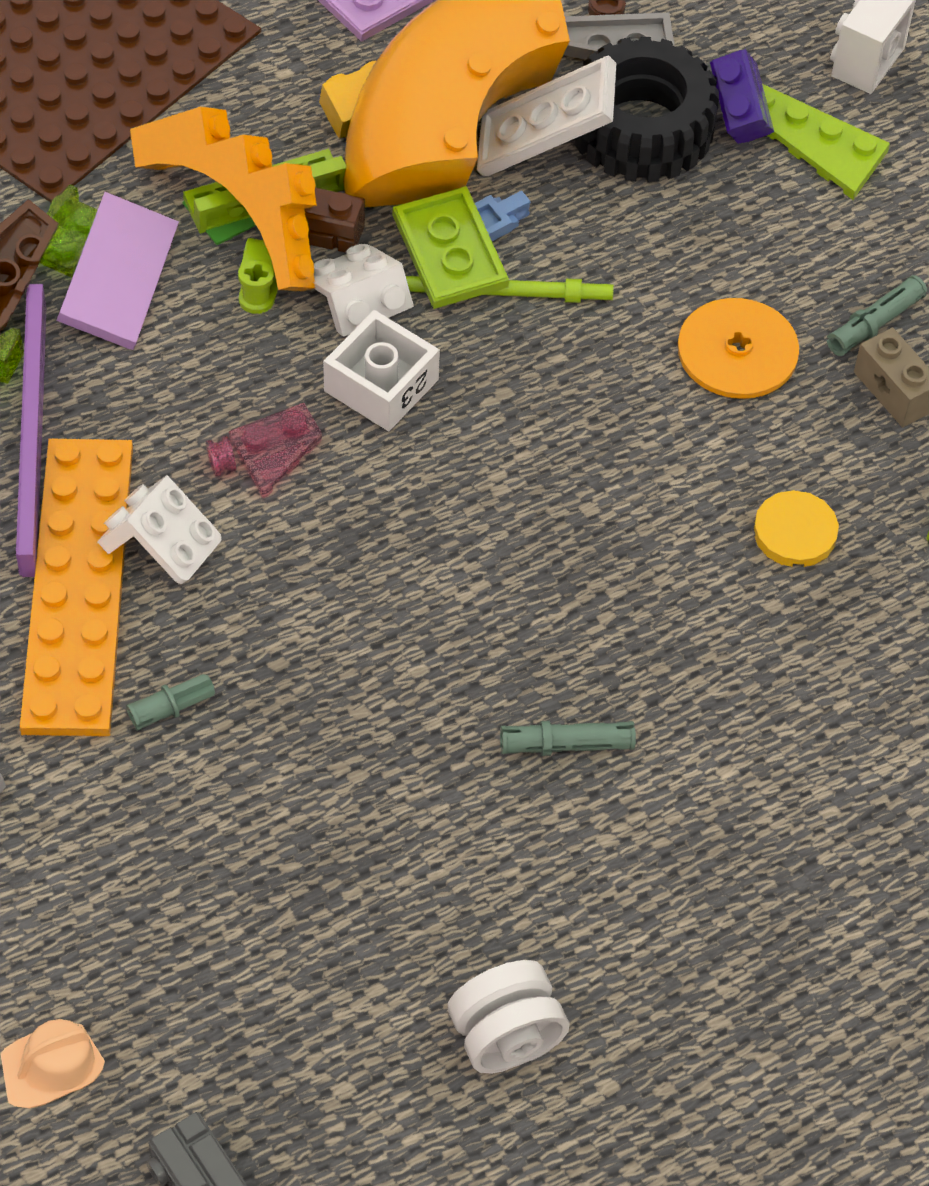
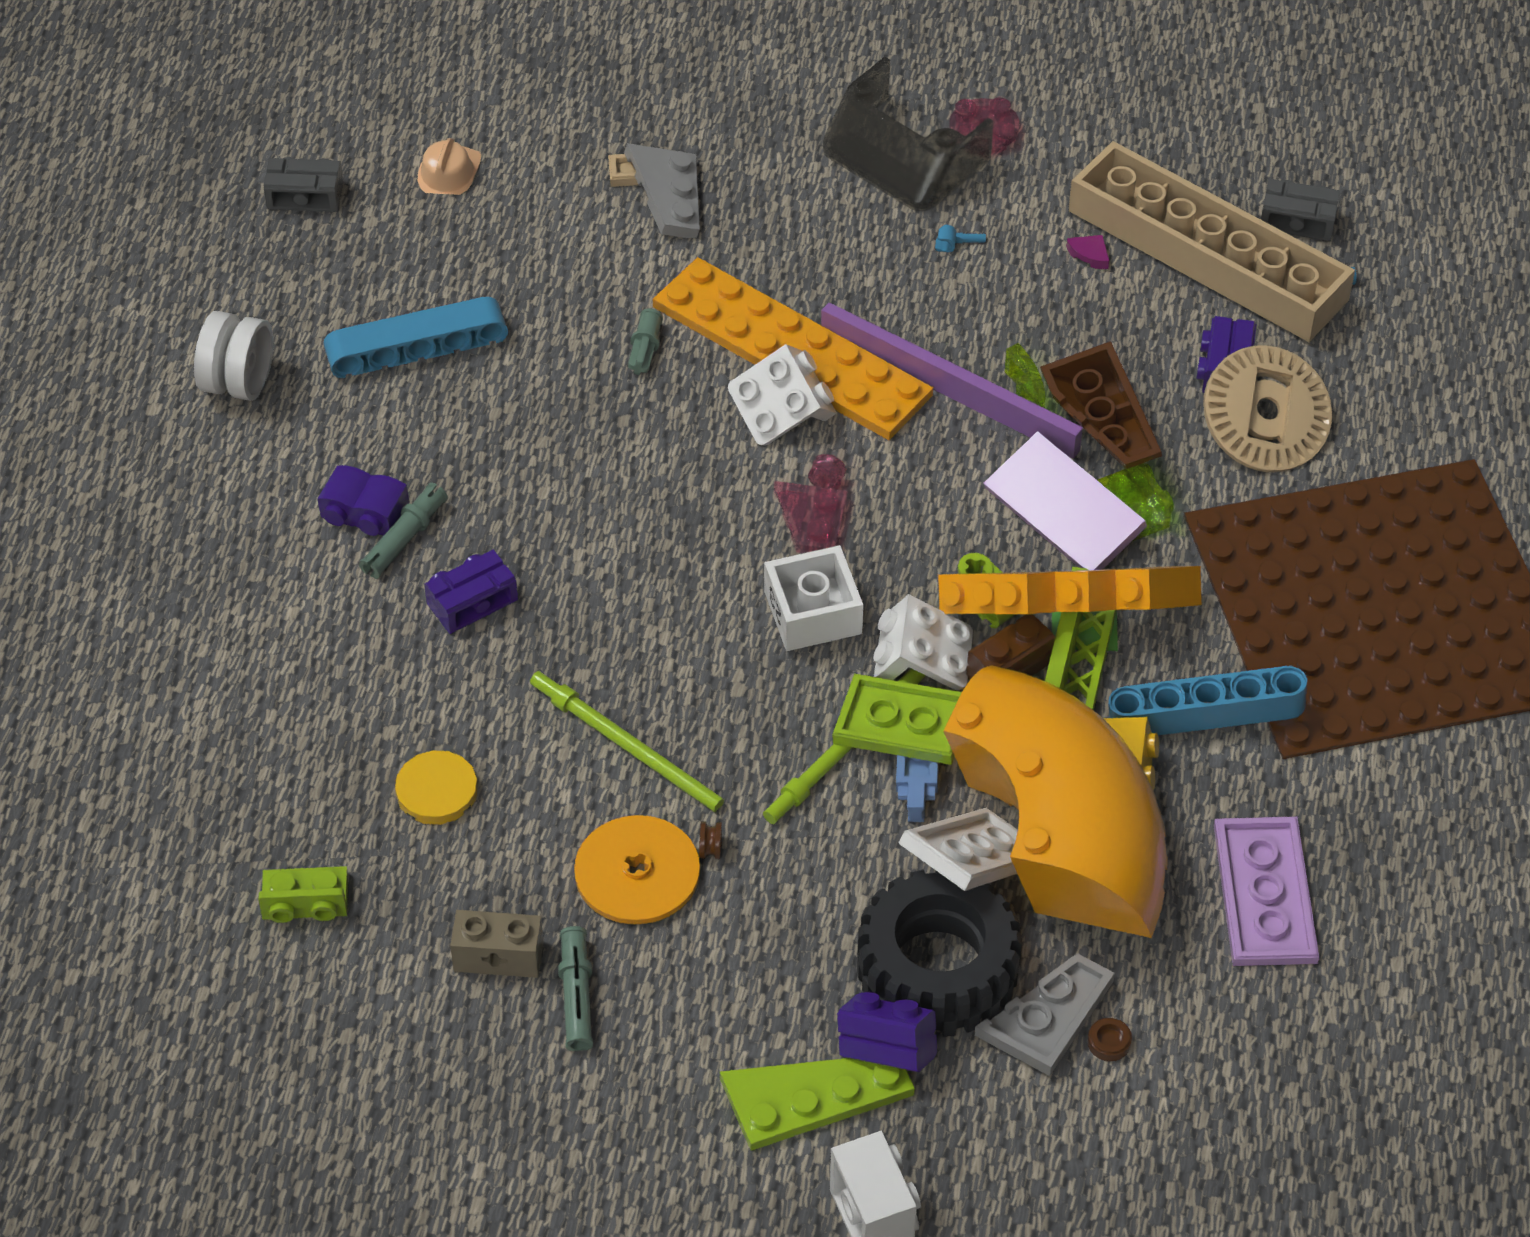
camera: 130 degrees right, 5 degrees down
none -> dark purple brick [317,465,410,536]
none -> dark azure beam [323,297,508,378]
none -> dark purple brick [424,549,518,634]
none -> lime bar [530,671,725,812]
none -> reddish brown bush [699,821,722,860]
none -> dark azure beam [1108,666,1307,736]

